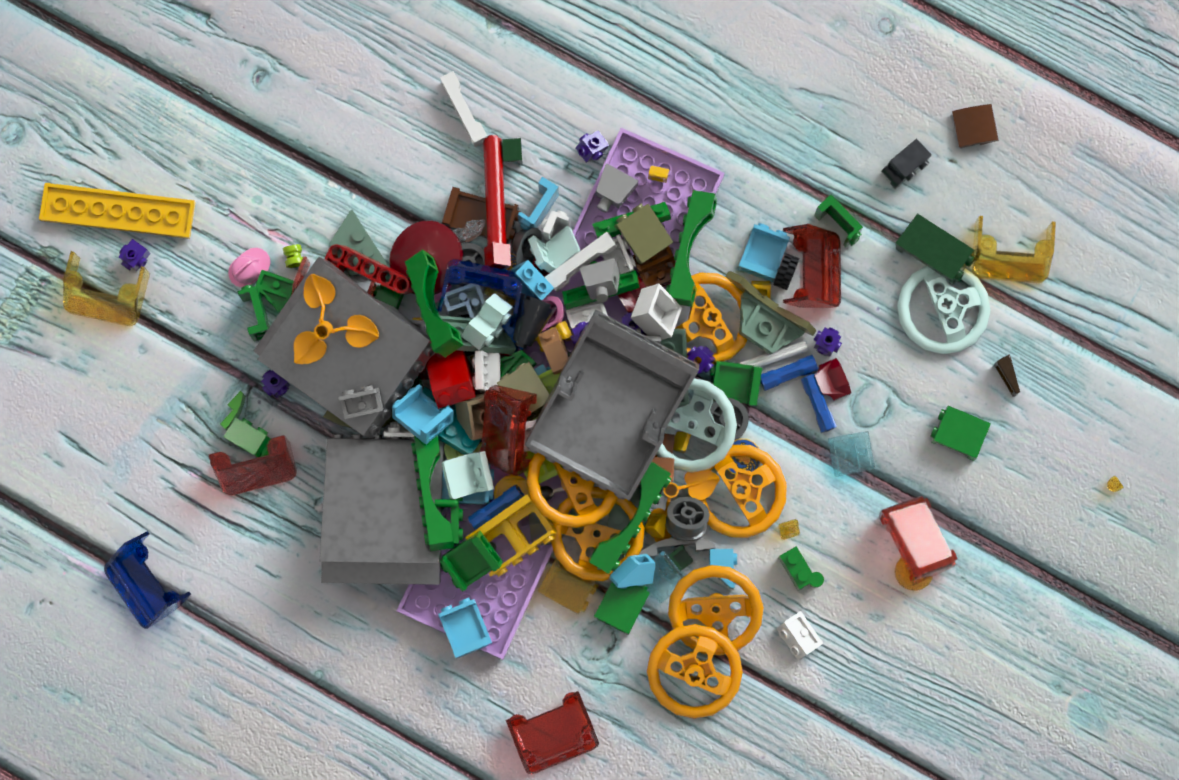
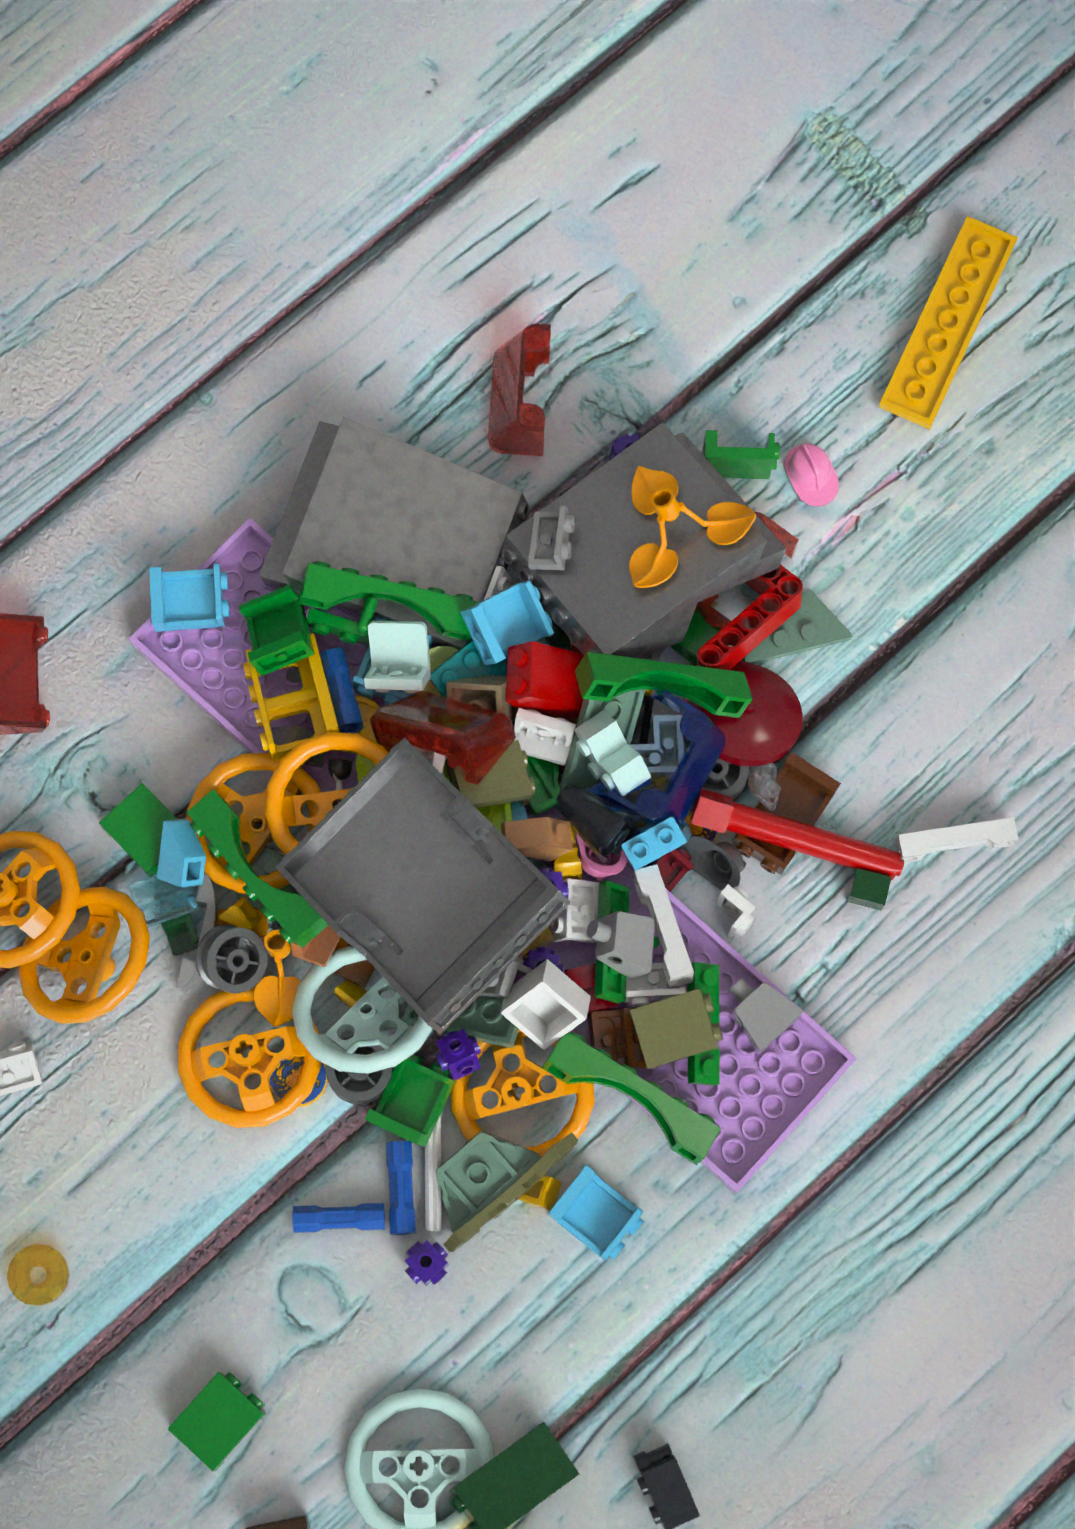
camera: 105 degrees right, 5 degrees down
clear yellow windscreen [63,251,150,326] -> none
clear blue windscreen [104,531,191,629] -> none
dark purple brick [118,239,151,271] -> none
bright green slope [220,391,246,430] -> none
hinge [223,417,279,463] -> none
green wing [255,270,298,313] -> none
lime wheel [283,244,305,268] -> none
medium azure panel [518,177,559,231] -> none
light aqua bracket [528,226,580,273] -> none
clear yellow panel [538,558,599,615] -> none
dark purple brick [576,130,609,163] -> none
yellow slope [648,166,669,183] -> none
medium azure slope [709,549,737,589] -> none
black tyre [773,253,800,290] -> none
clear yellow slope [778,519,800,540] -> none
green hinge [778,546,824,591] -> none
clear red windscreen [783,224,841,308] -> none
green panel [814,194,863,248] -> none
dark red slope [814,358,852,401] -> none
clear light blue slope [828,431,875,476] -> none
clear red windscreen [879,496,957,586] -> none

